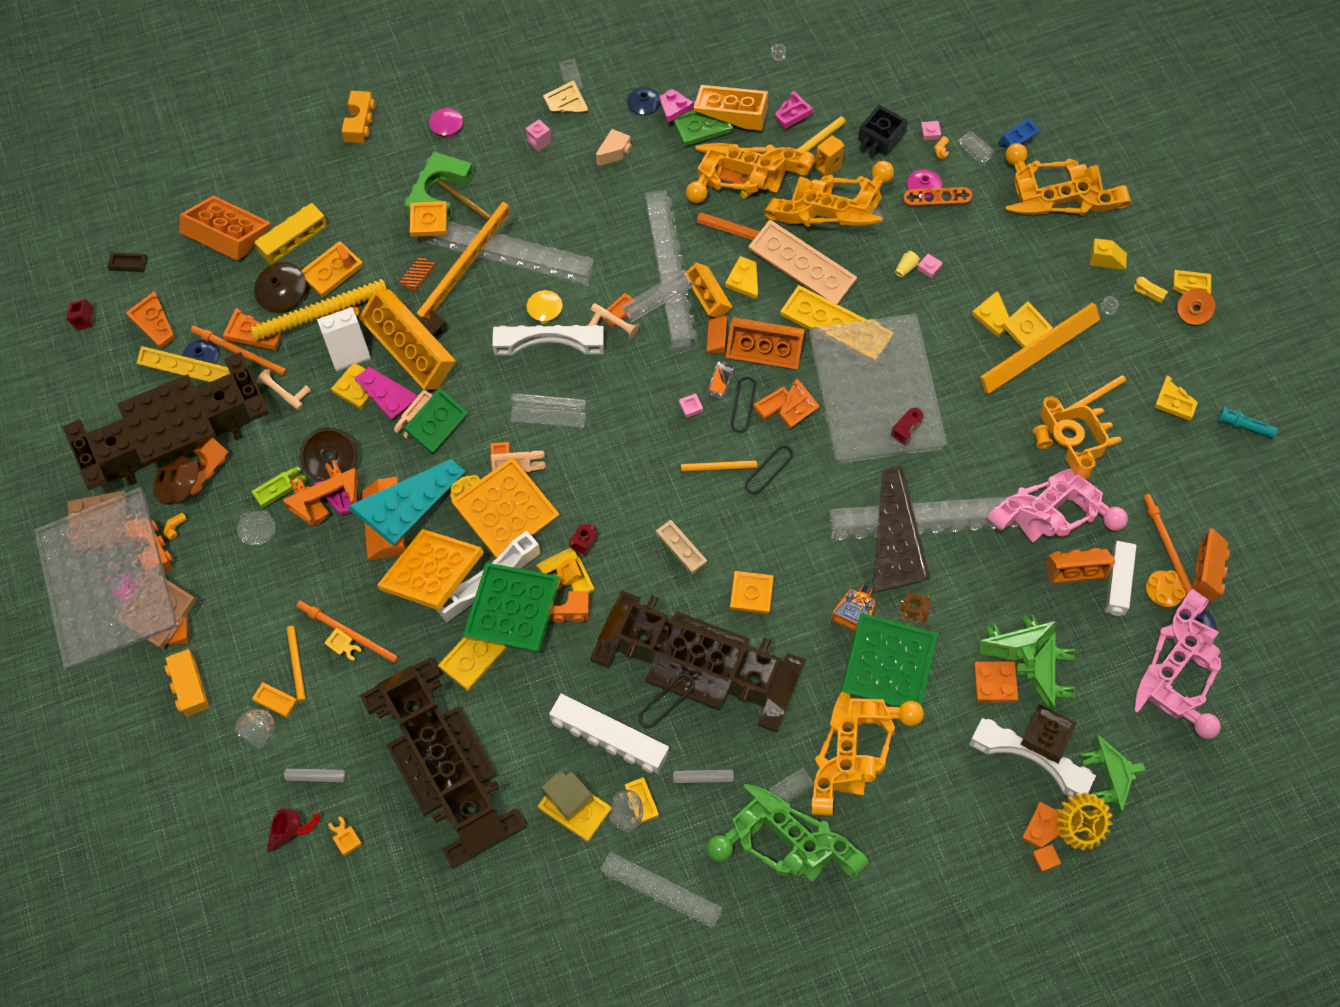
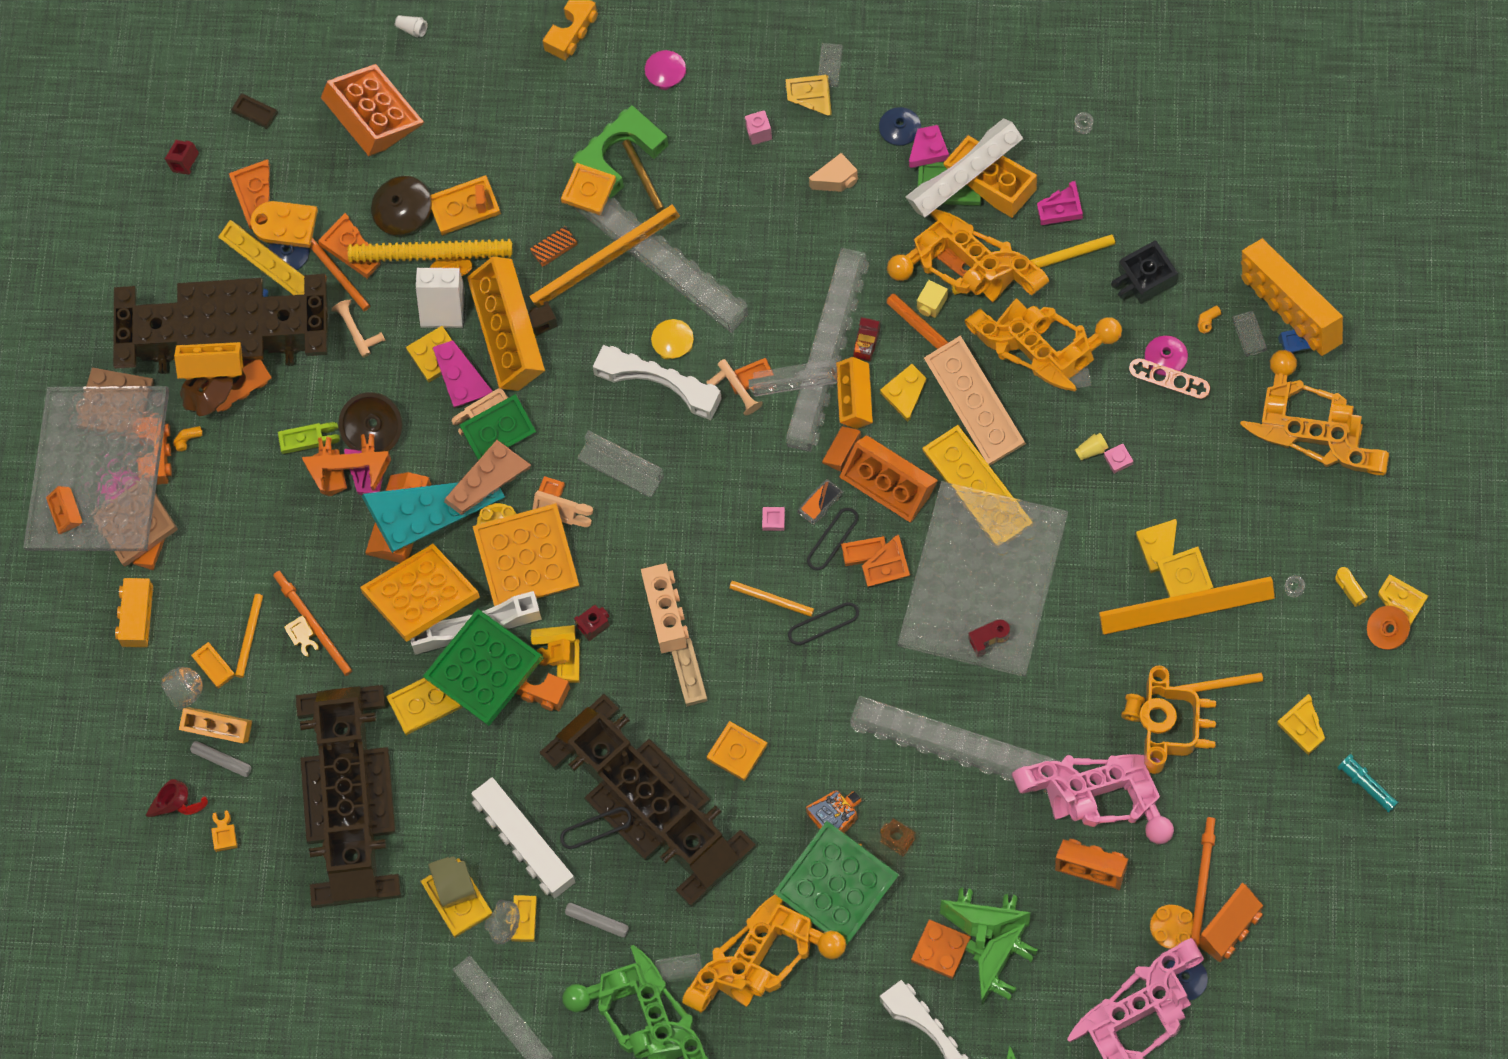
camera: 30 degrees right, 5 degrees up
clear dish [237,511,276,546] -> none
yellow brick [255,203,327,265] -> none
light orange brick [815,135,845,176] -> none
dark brown wing [873,465,931,593] -> none
bright pink plate [921,121,941,140] -> none
dark brown plate [1020,704,1077,764] -> none
yellow slope [1089,239,1127,270] -> none
white brick [1105,541,1136,616] -> none
none -> orange slope [46,486,82,534]
none -> light orange brick [174,342,243,380]
none -> light orange brick [179,707,252,743]
none -> light orange plate [251,201,318,248]
none -> white cone [395,15,427,38]
none -> nougat wing [444,440,531,515]
none -> light nougat brick [641,563,689,654]
none -> dark red leg [853,317,880,362]
none -> white arch [906,118,1023,217]
none -> light yellow brick [917,280,948,318]
none -> light orange brick [1241,238,1343,356]

